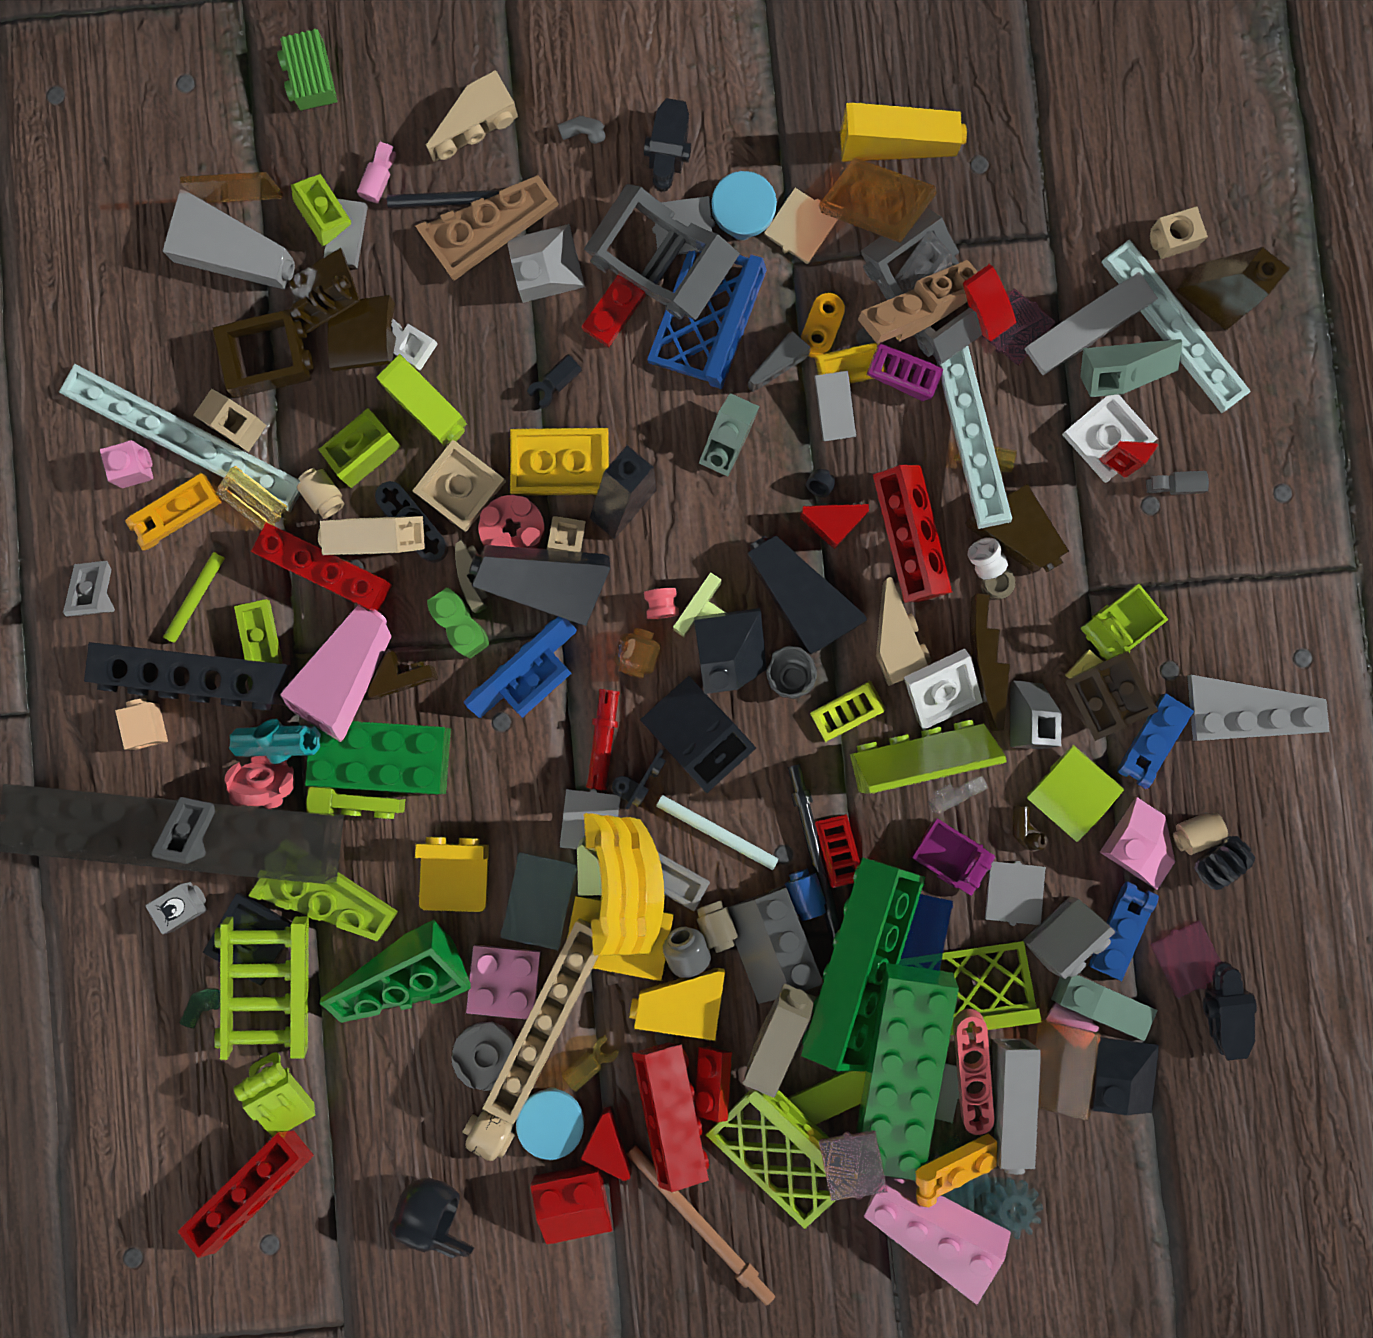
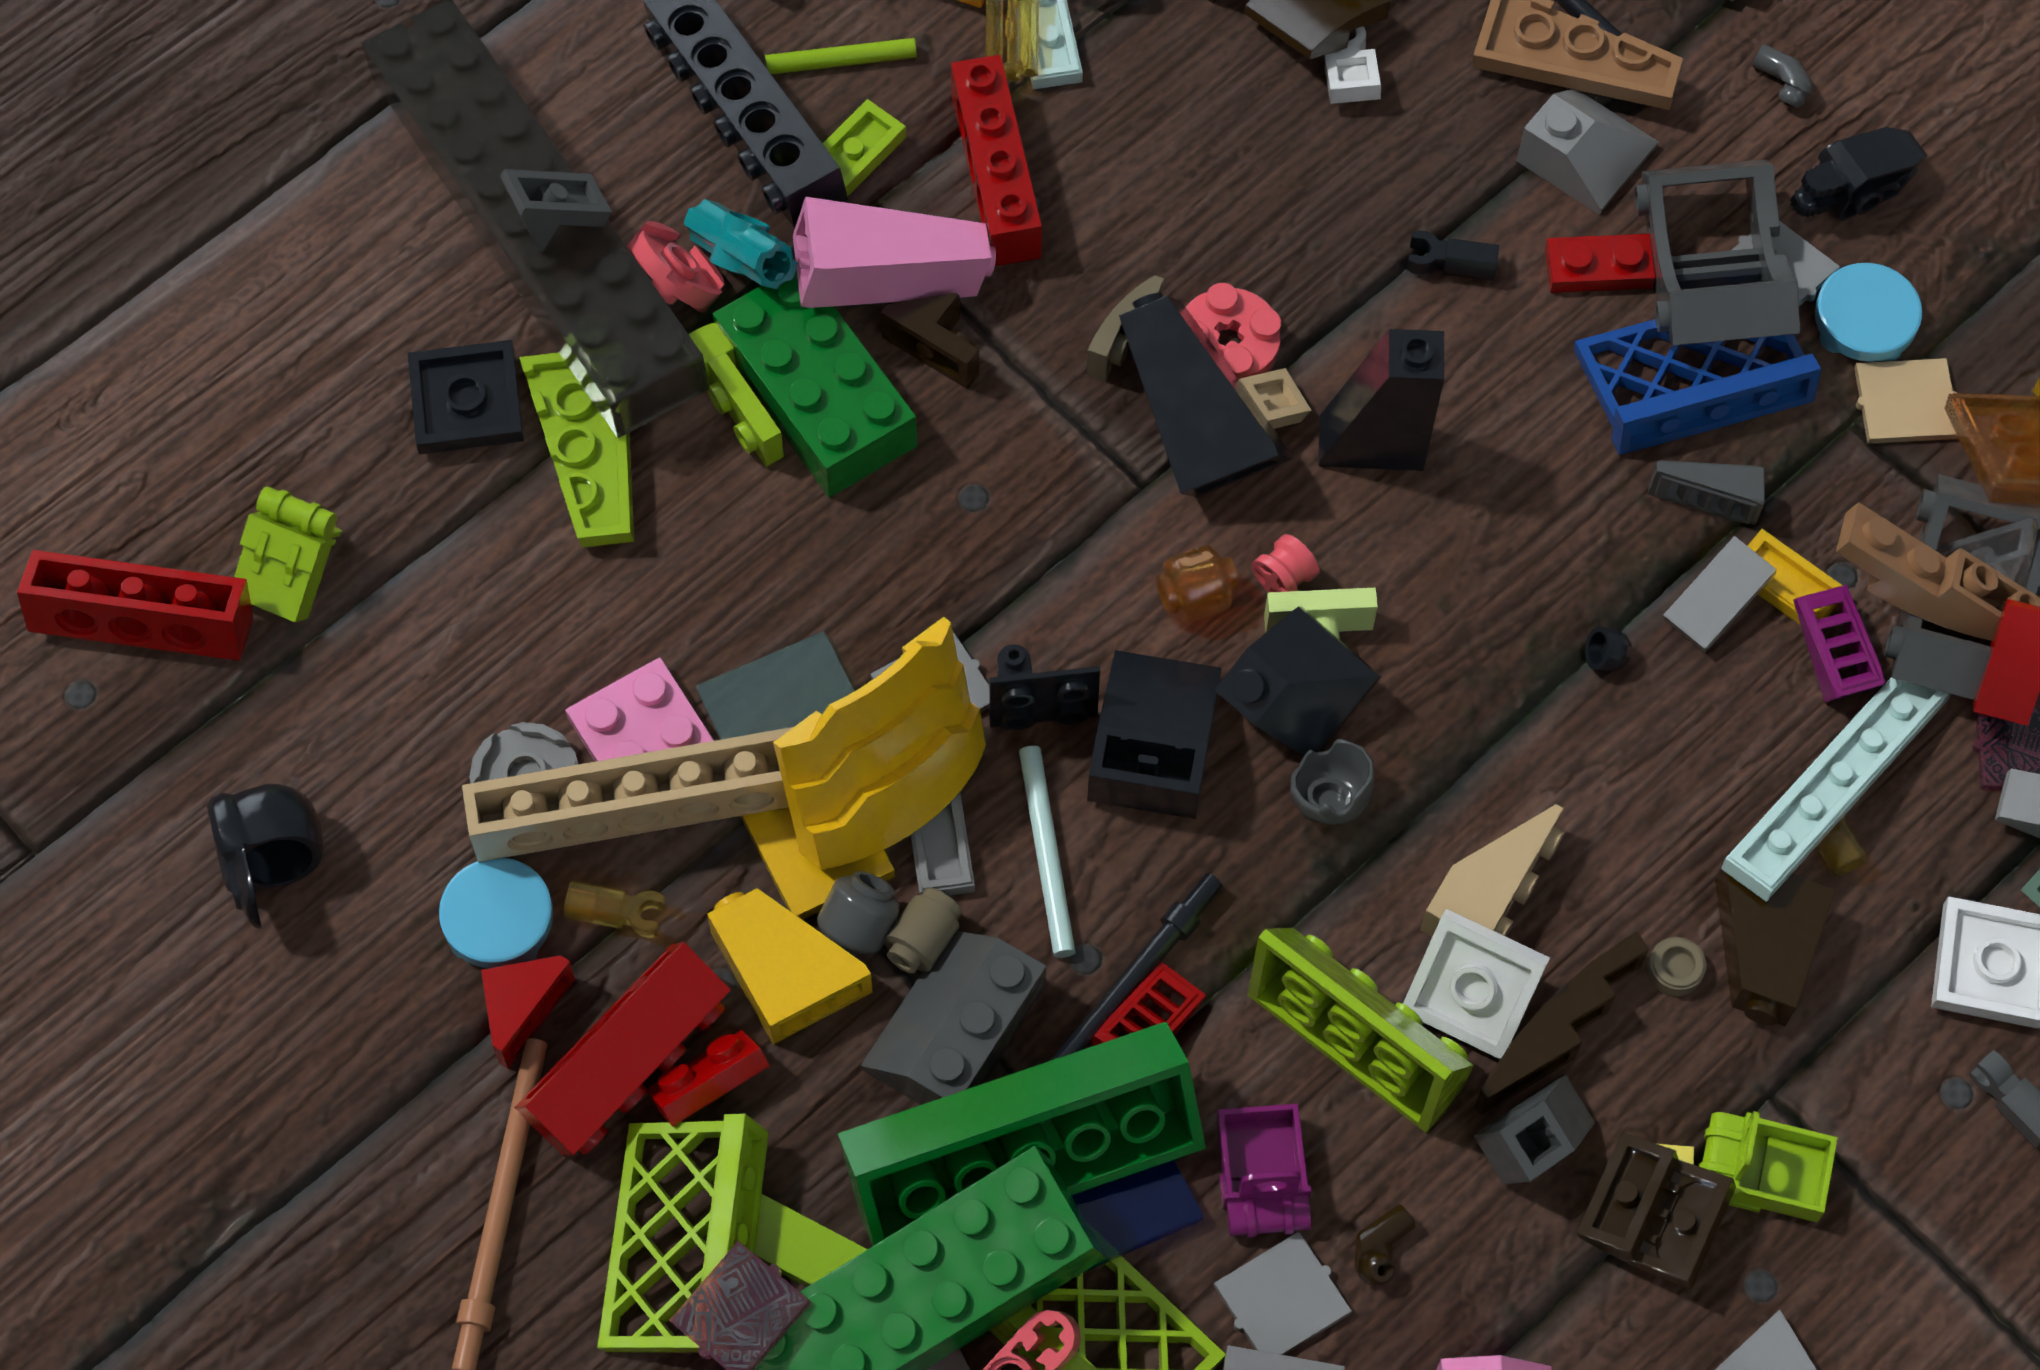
camera: 50 degrees right, 20 degrees down
light nougat brick [115,698,168,750] -> none
light grey brick [146,882,208,935] -> none
clear green arm [179,987,220,1028] -> none
lime fence [214,916,309,1060] -> none
tan brick [297,468,344,519] -> none
lime slope [318,408,401,488] -> none
tan window [318,516,425,555] -> none
green wedge [320,920,471,1023] -> none
black beam [375,481,448,563] -> none
lime slope [376,354,467,447] -> none
tan plate [412,440,506,532] -> none
yellow bracket [415,837,489,912] -> none
bright green brick [427,587,489,659] -> none
tan head [462,1110,515,1161] -> none
blue bracket [463,616,577,718] -> none
yellow tile [510,428,609,496] -> none
red slope [530,1164,613,1245] -> none
red pin [586,689,620,790] -> none
sand green slope [699,393,760,476] -> none
dark tan slope [742,983,815,1098] -> none
black slope [746,536,868,656] -> none
blue brick [785,868,827,921] -> none
red slope [800,504,869,549] -> none
light orange plate [801,293,845,358] -> none
neon yellow slope [810,681,886,742] -> none
red brick [873,465,952,603] -> none
clear plate [928,776,988,814] -> none
white wheel [968,538,1008,579] -> none
lime slope [1027,745,1124,842] -> none
red slope [1099,441,1158,478] -> none
blue plate [1117,693,1194,790] -> none

